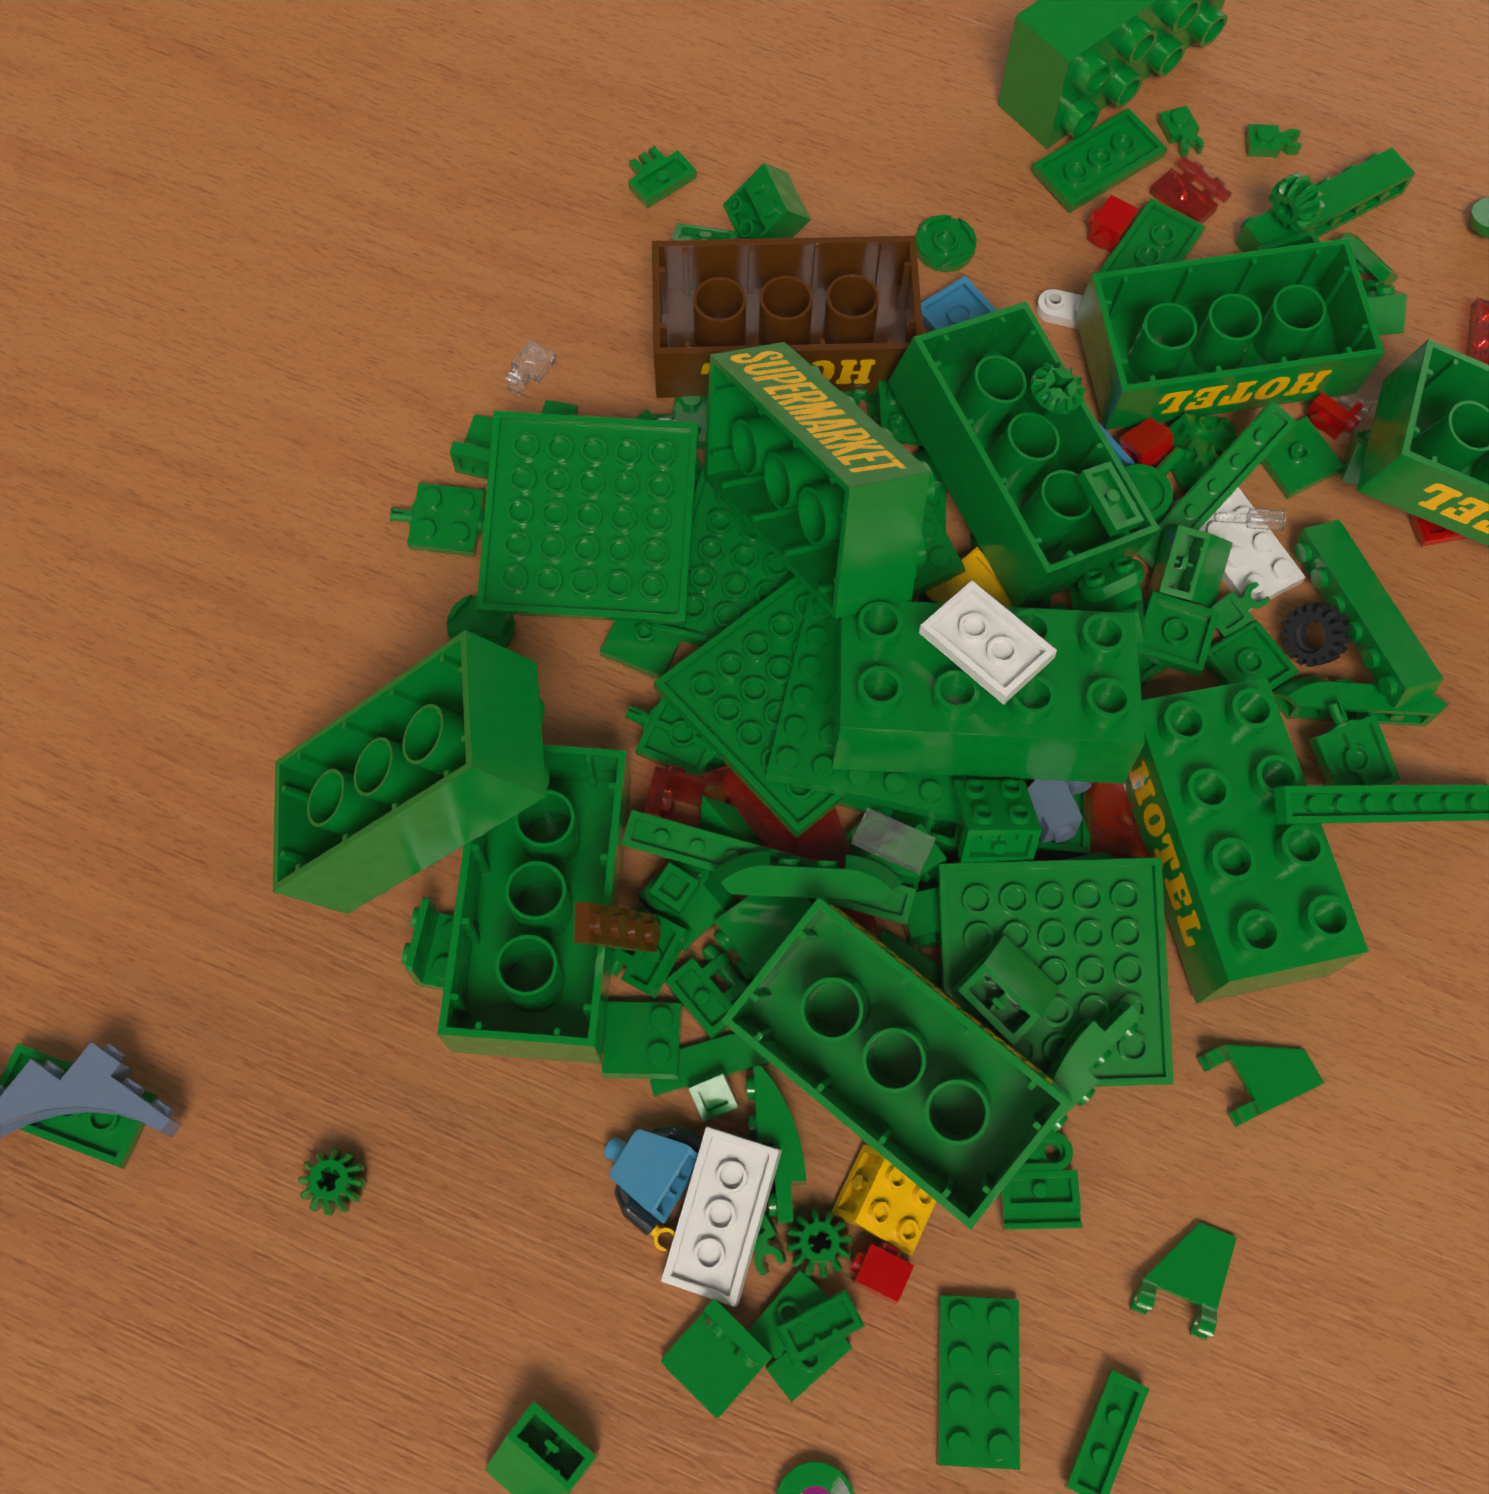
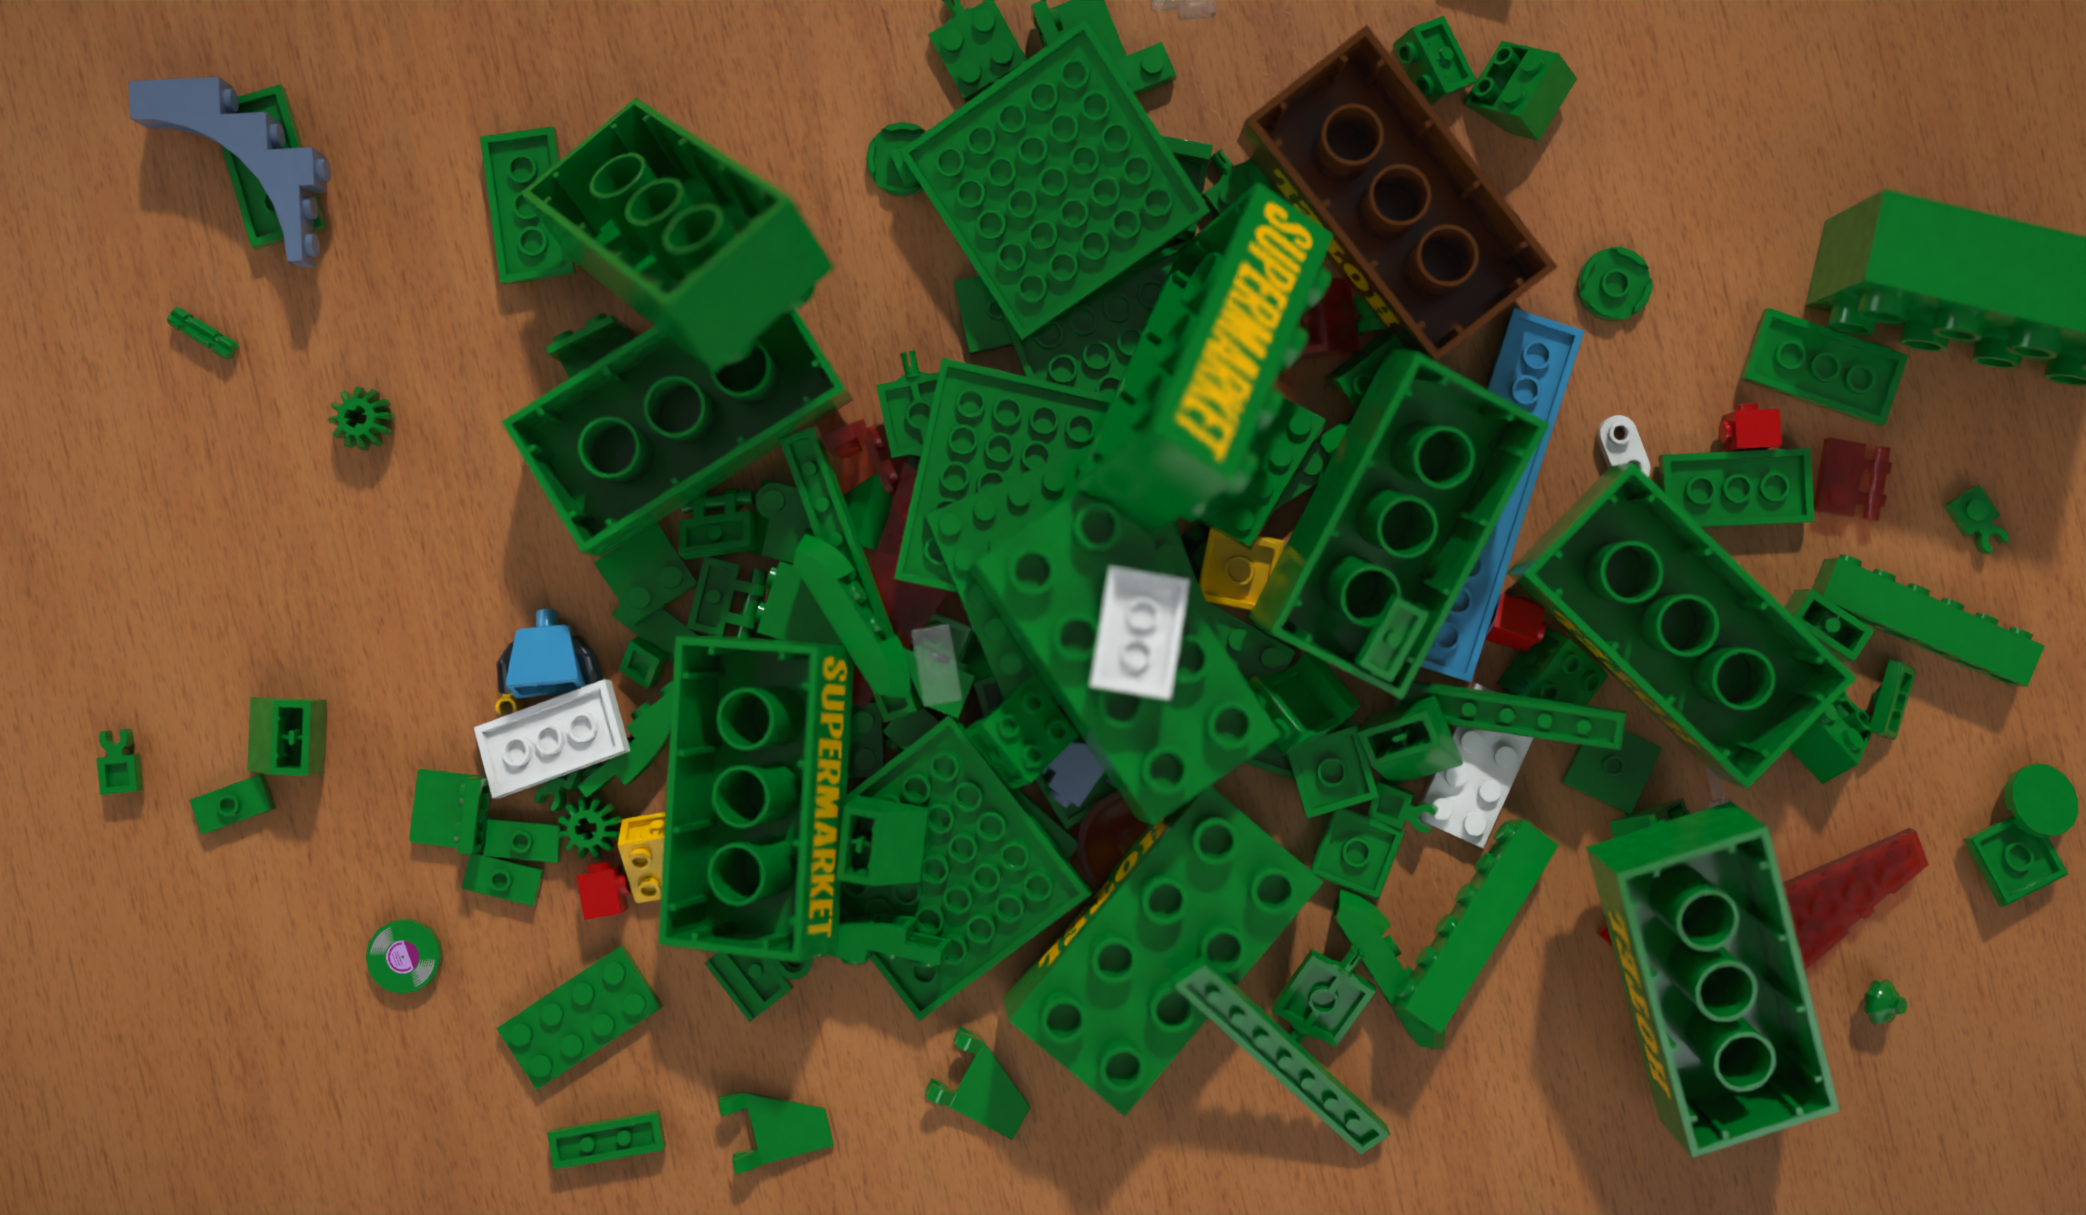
camera: 50 degrees right, 20 degrees up
reddish brown plate [574,902,661,952] -> none
green plate [649,862,700,915] -> none
green plate [775,1289,865,1366] -> none
green gear [1031,362,1086,414] -> none
green plate [1078,556,1144,602] -> none
green piece [1124,447,1185,522] -> none
green plate [1157,105,1204,159] -> none
clear axle [1214,508,1286,531] -> none
green gear [1268,172,1325,231] -> none
black tyre [1280,602,1351,667] -> none
red bracket [1305,392,1365,440] -> none
none -> green axle [167,307,239,360]
none -> green plate [480,126,577,285]

